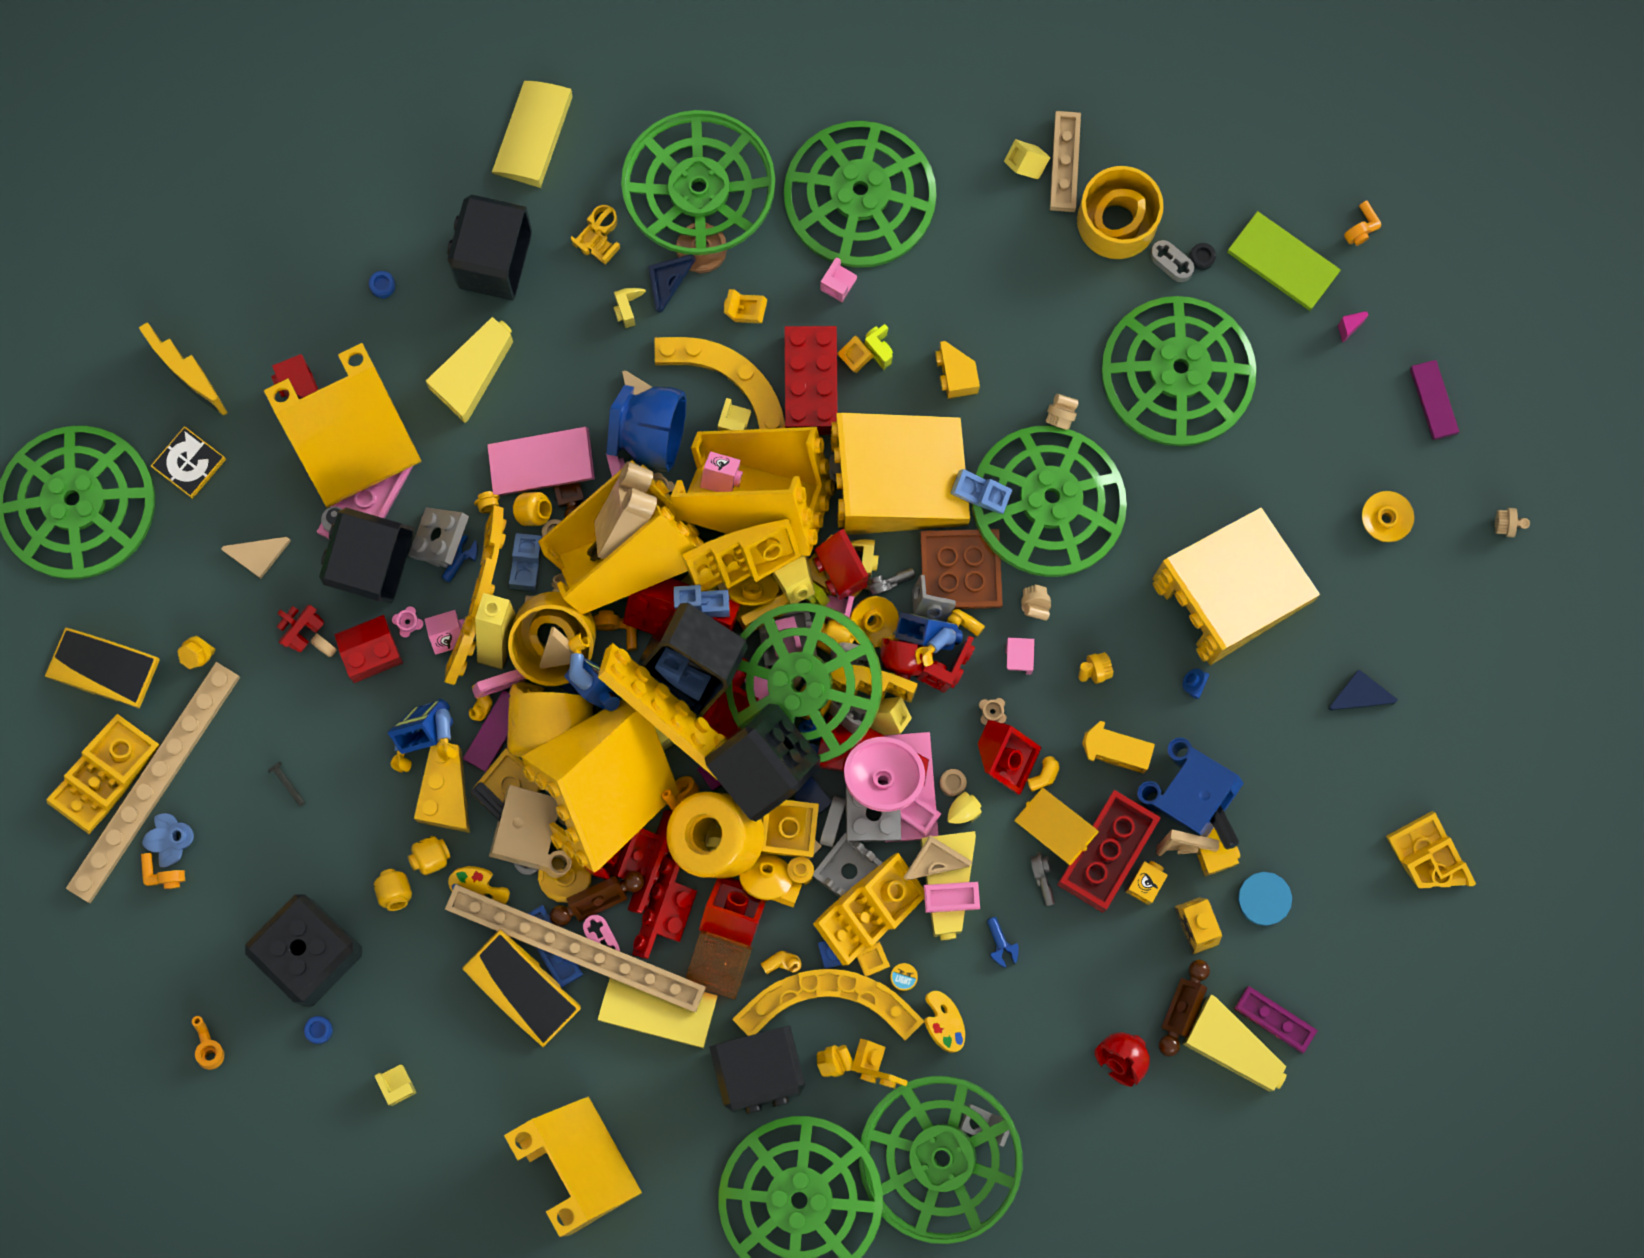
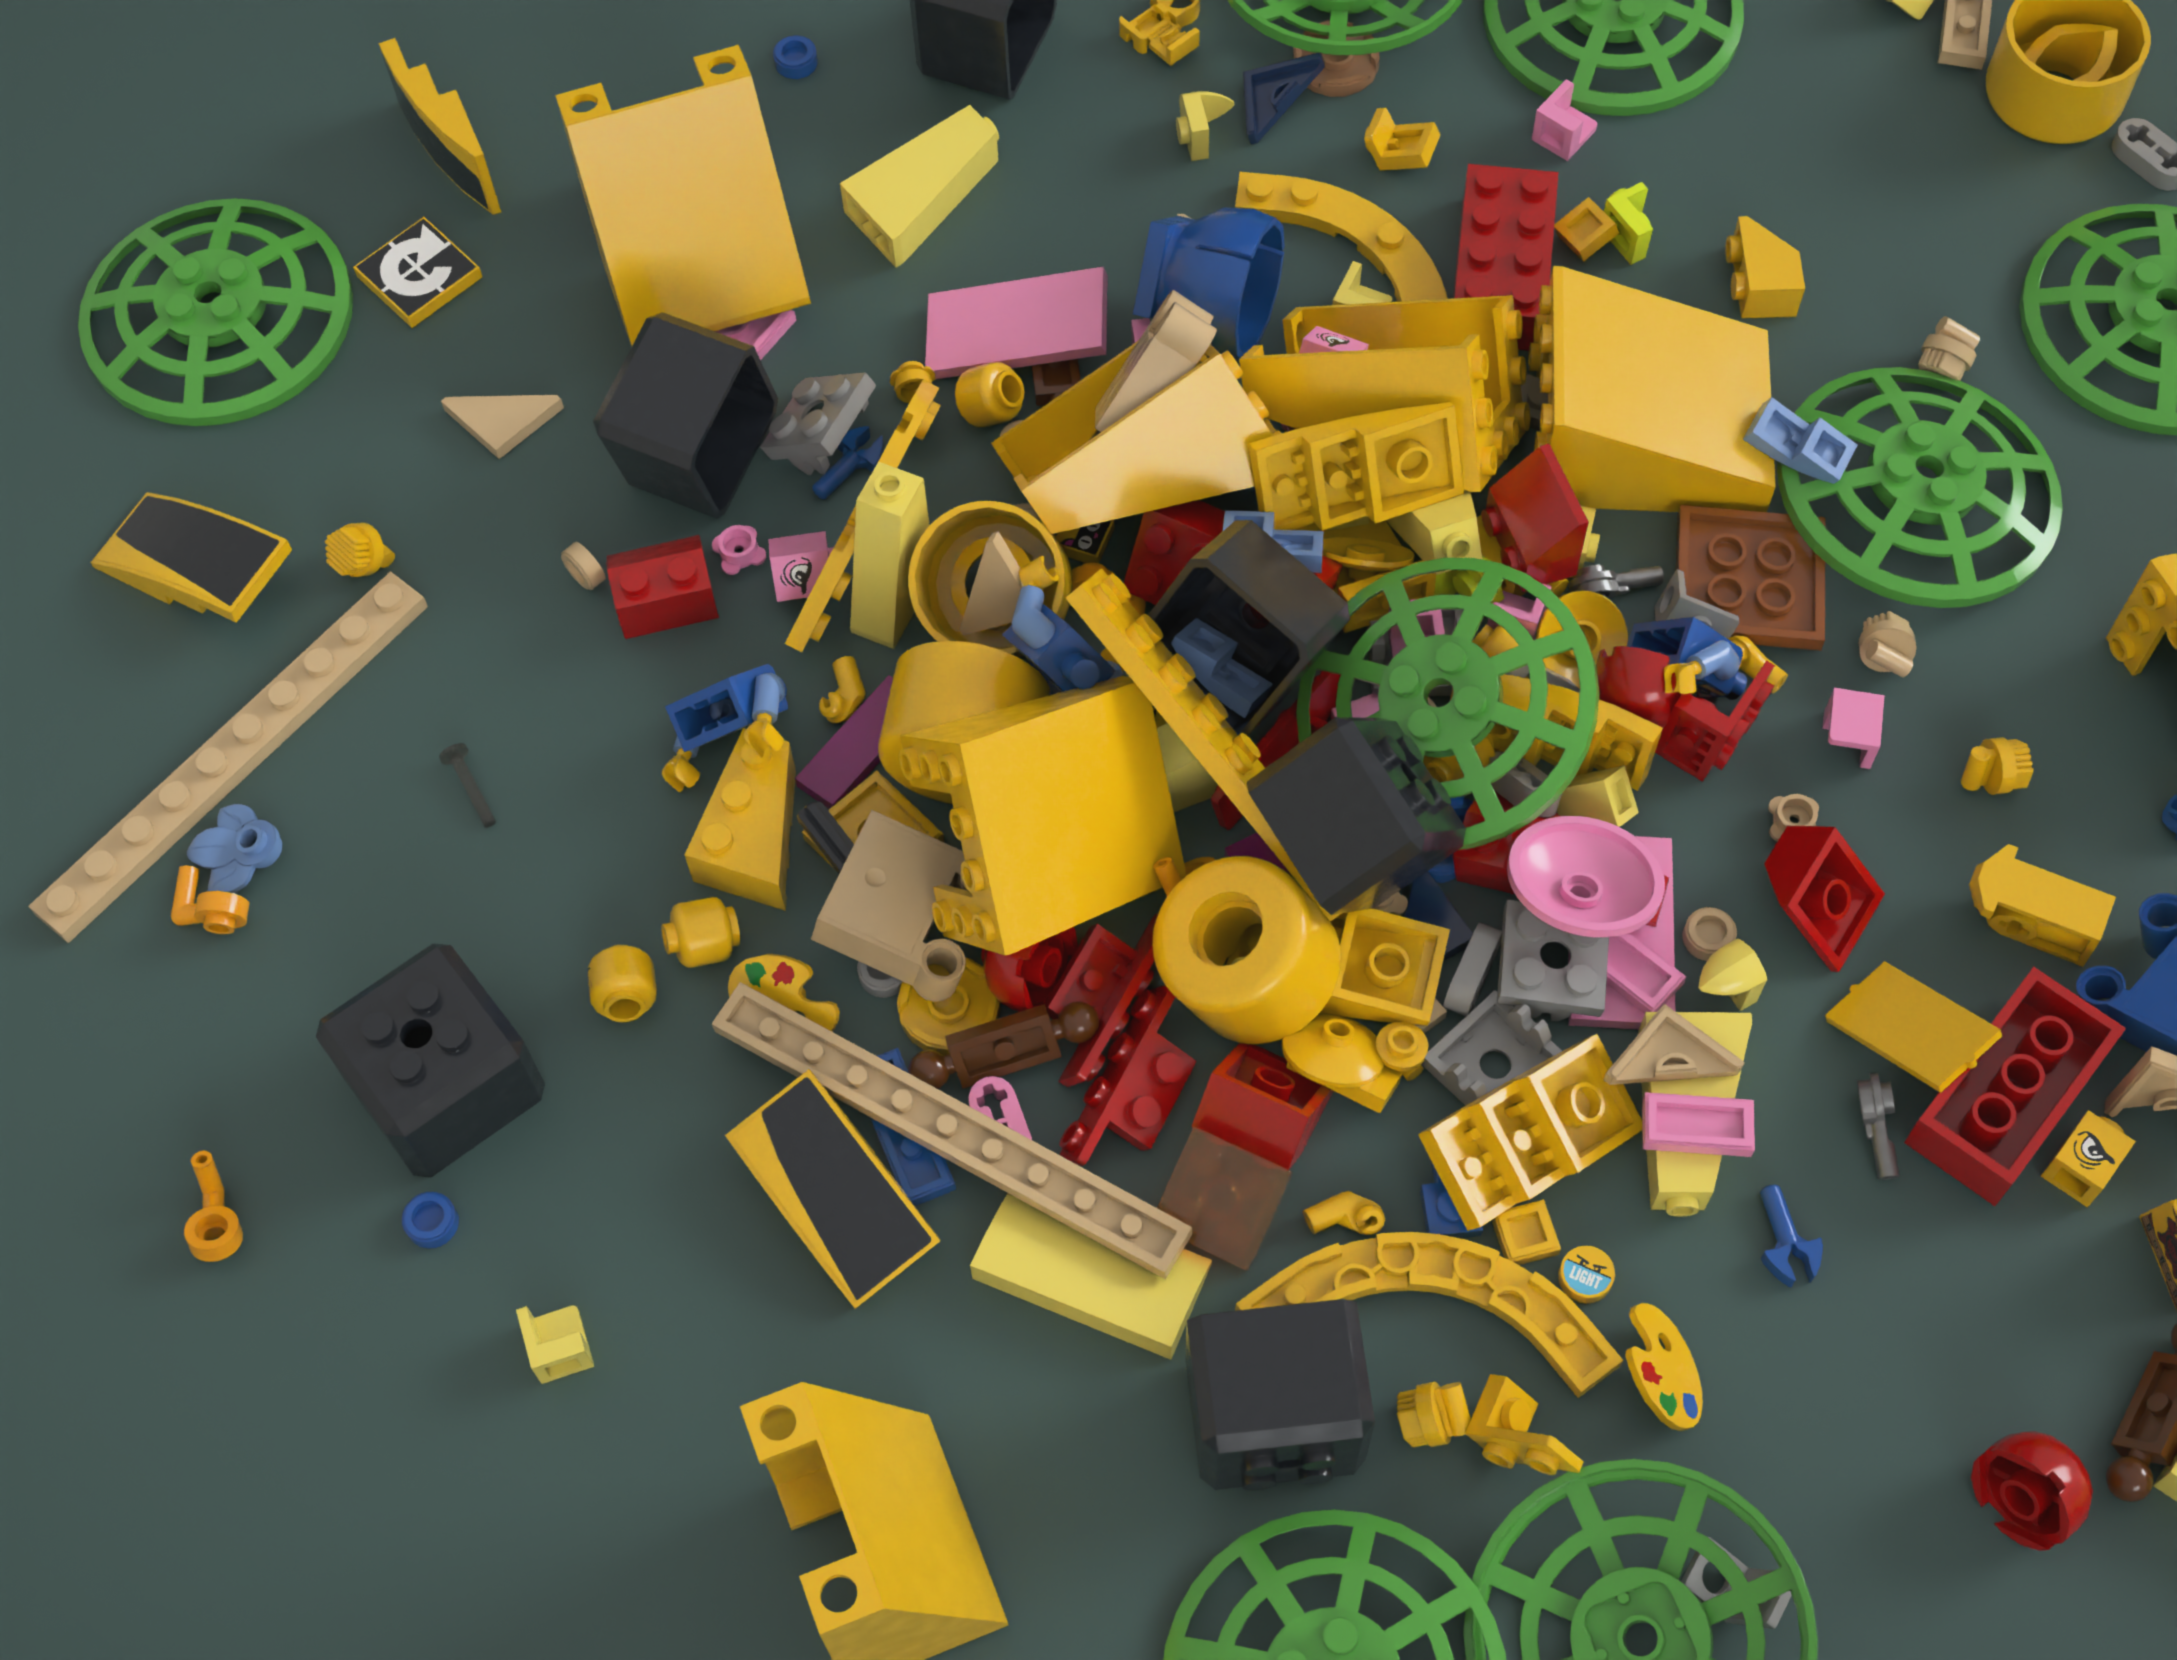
camera: 15 degrees right, 15 degrees down
yellow slope [46,714,159,834] -> none
red hips [276,605,325,653] -> none
bright pink tile [472,669,527,699] -> none
medium blue slope [509,533,542,592] -> none
yellow arm [1027,756,1060,792] -> none

